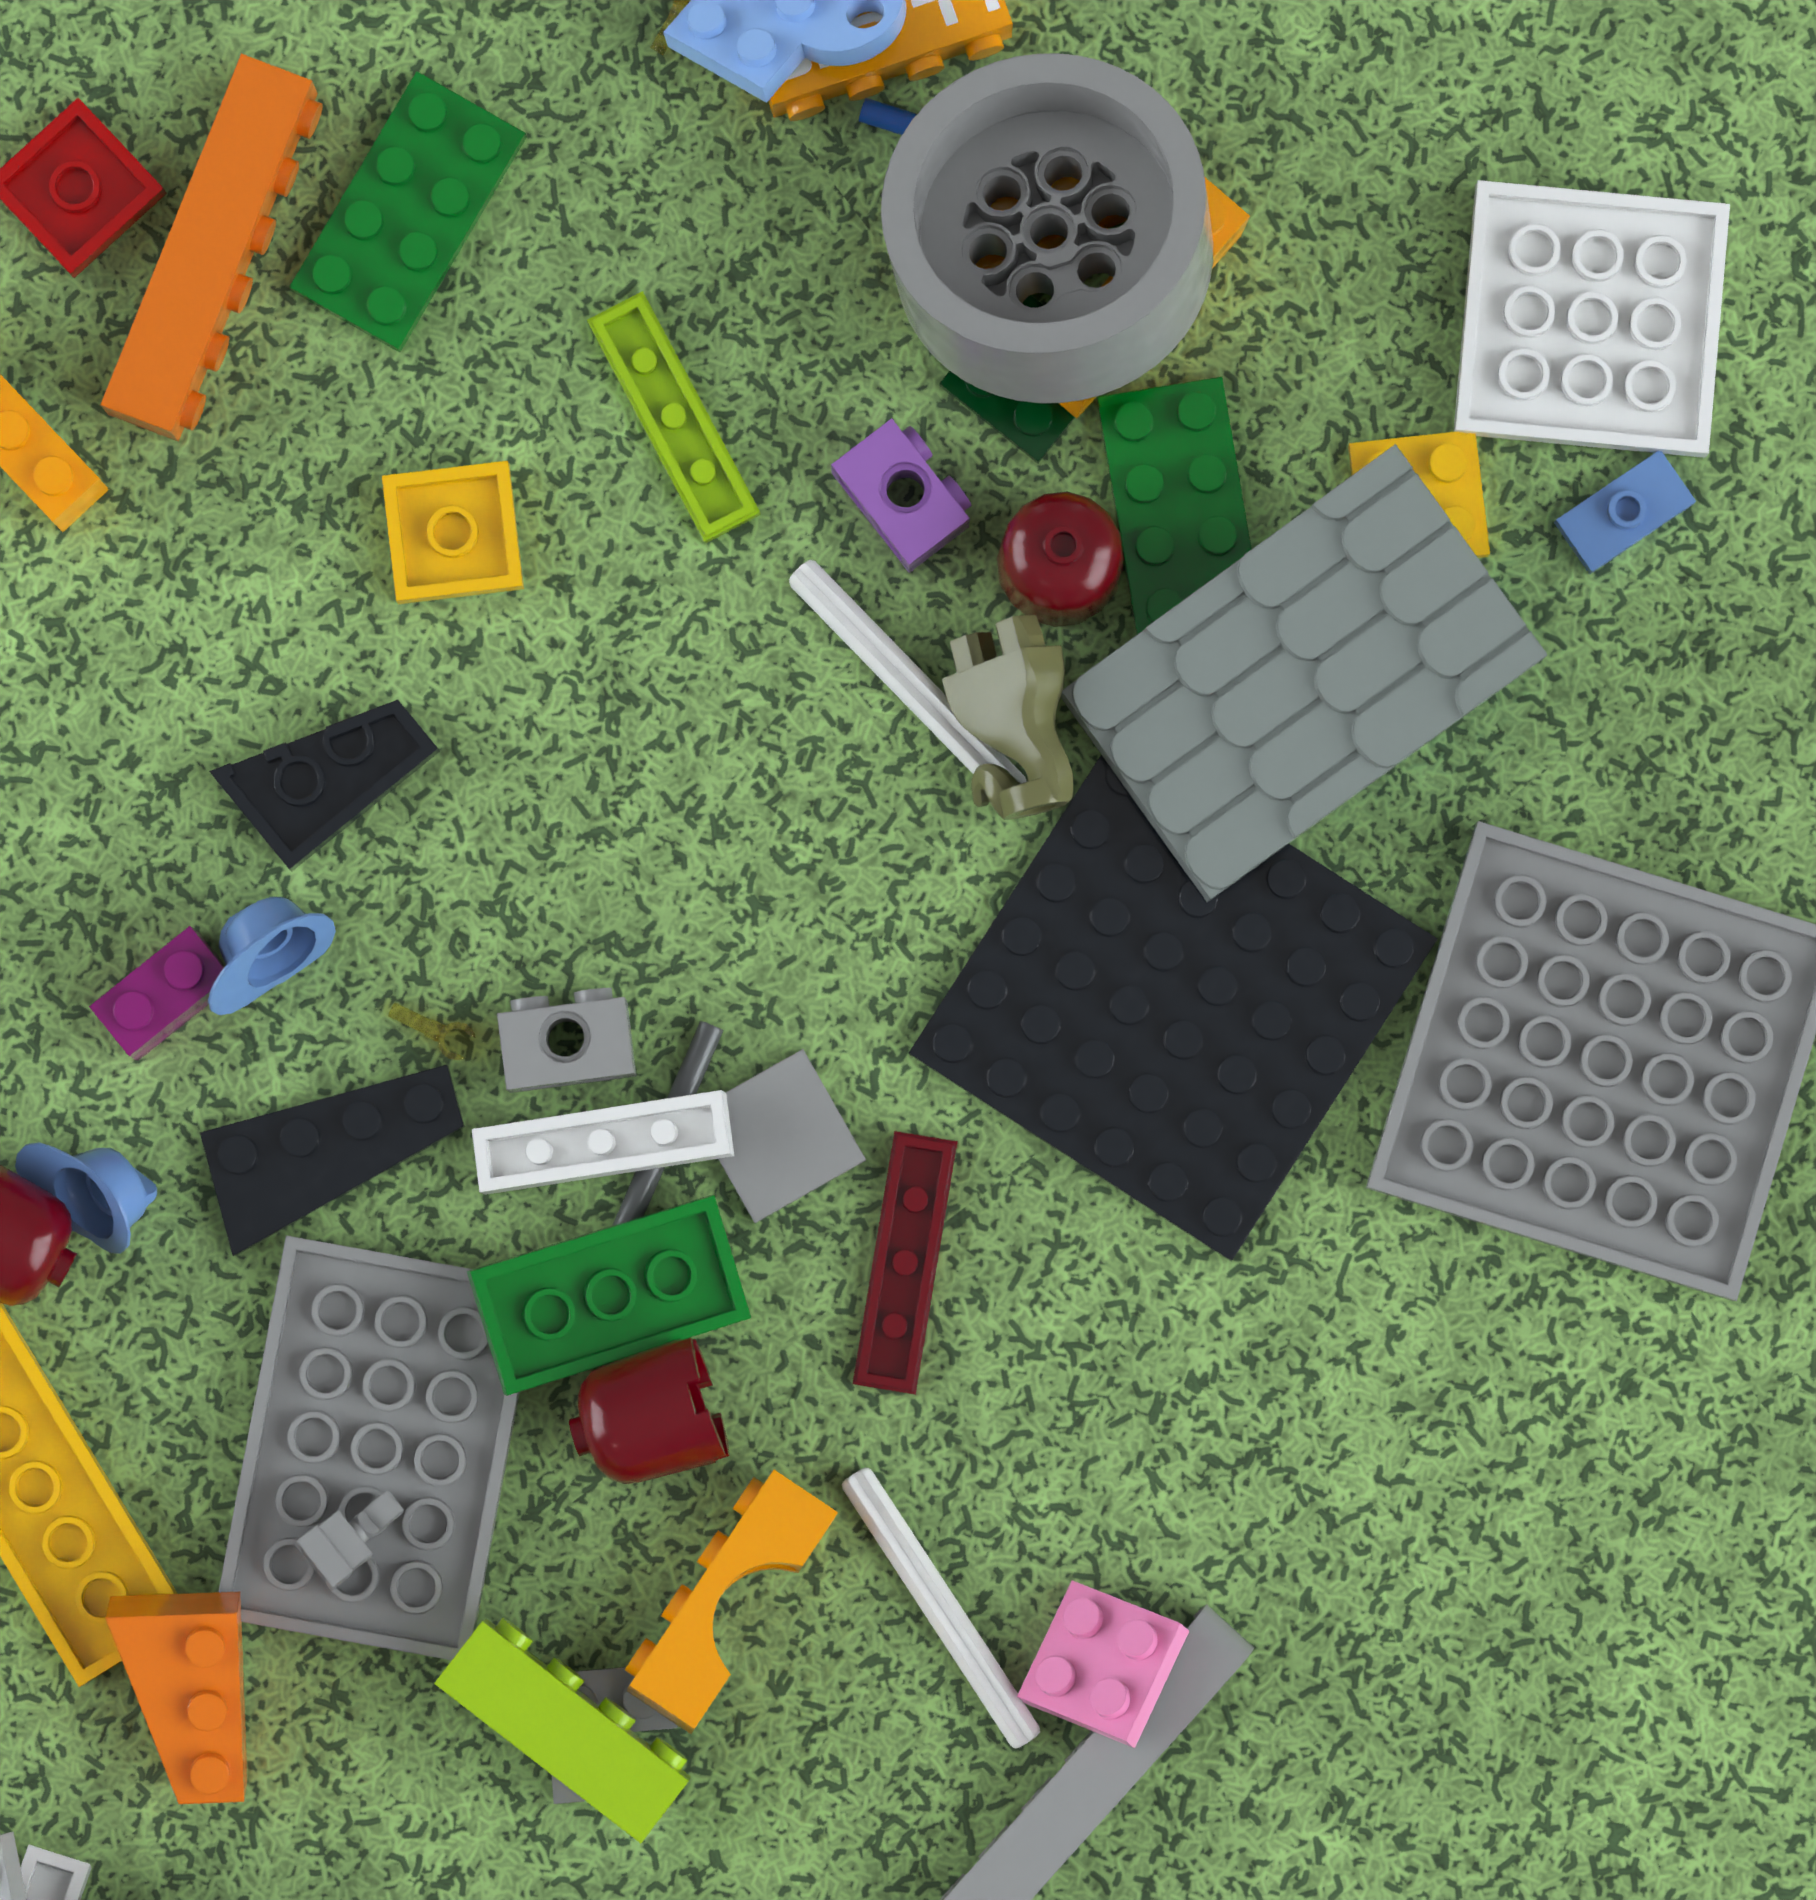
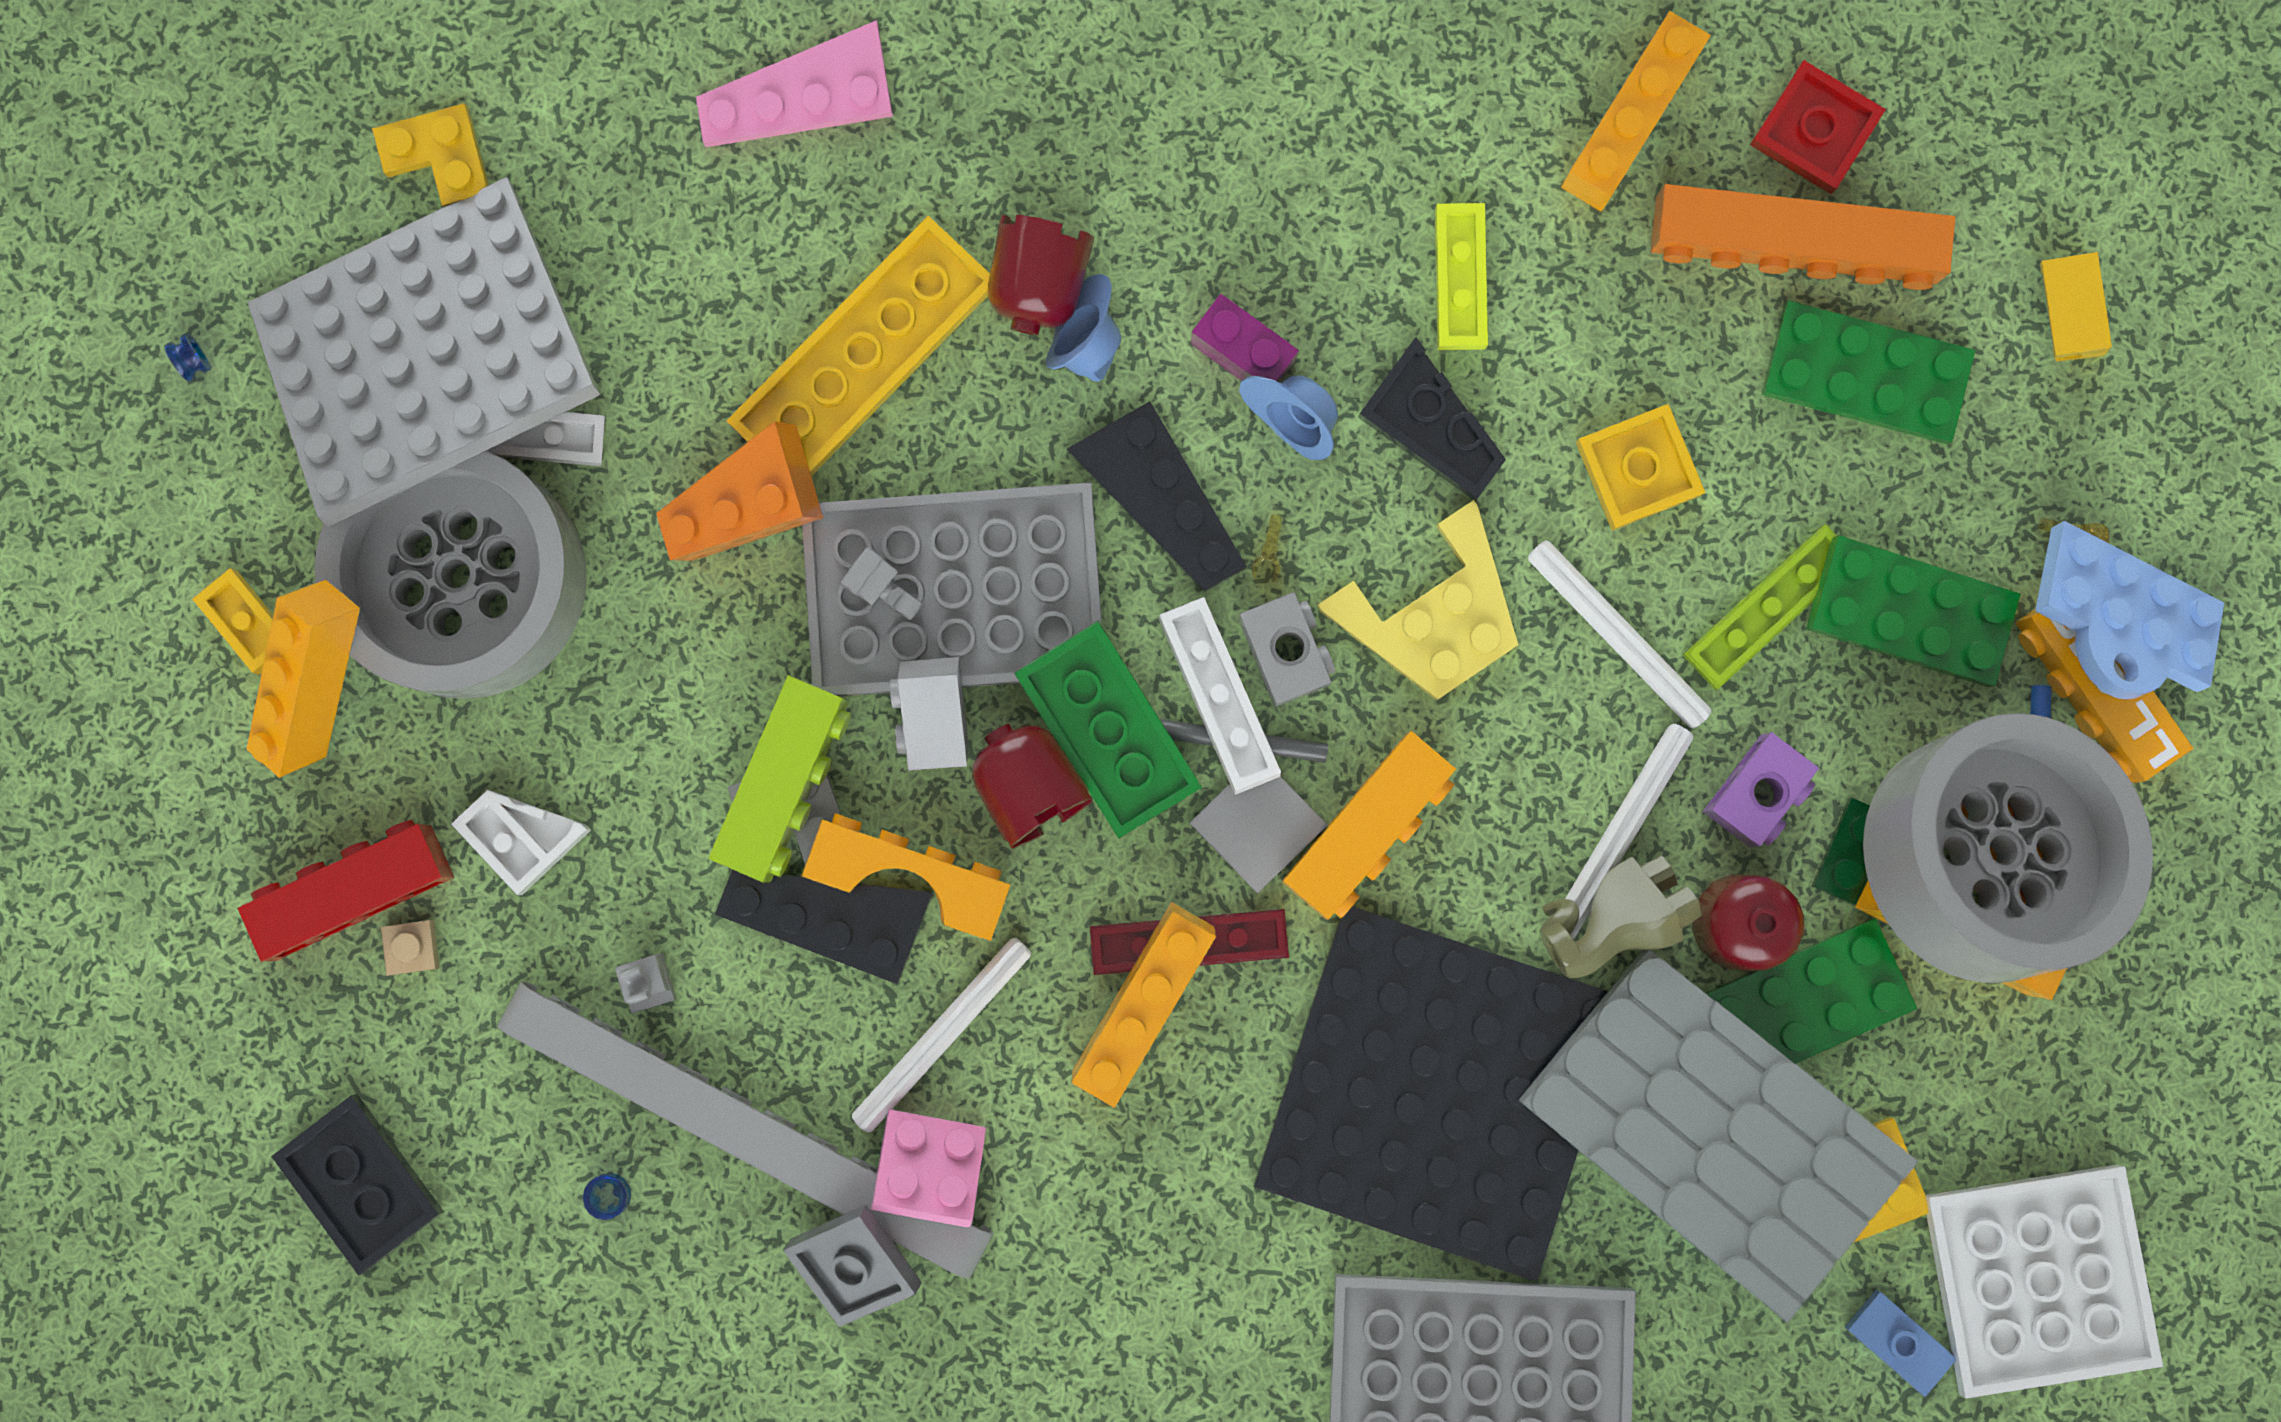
camera: 80 degrees right, 0 degrees up
none -> black wing [715,869,934,984]
none -> plate [783,1205,922,1327]
none -> brick [890,657,969,771]
none -> light orange brick [1071,902,1216,1108]
none -> light orange brick [1281,731,1456,920]
none -> light yellow wing [1317,500,1518,700]
none -> neon yellow plate [1435,203,1488,350]
none -> white axle [1528,540,1712,728]
none -> green plate [1805,535,2021,687]

